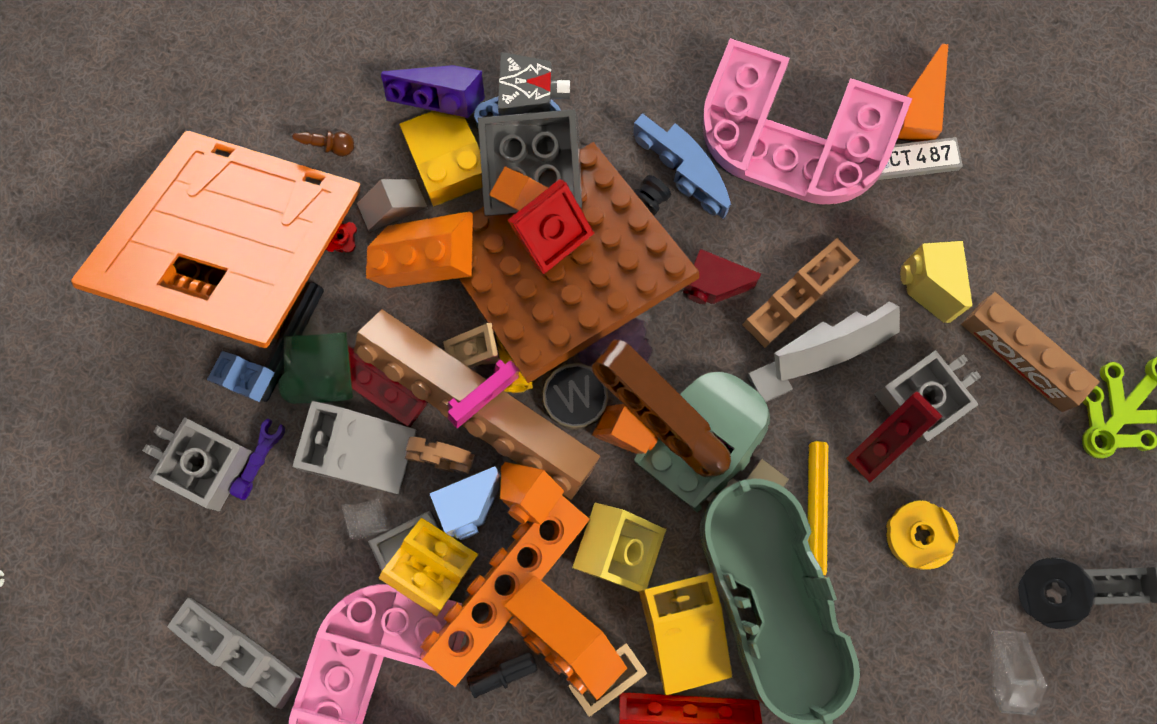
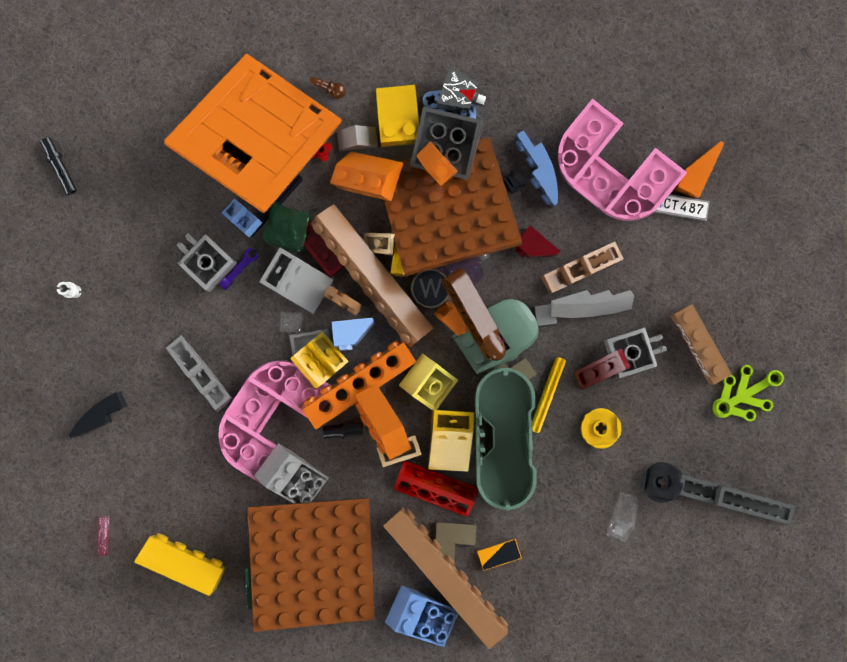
camera: 20 degrees right, 10 degrees up
dark purple slope [381,65,485,118] -> none
dark pink piece [448,360,519,428] -> none
orange slope [500,462,564,525] -> none
red tile [508,179,594,274] -> none
light yellow slope [900,241,972,323] -> none

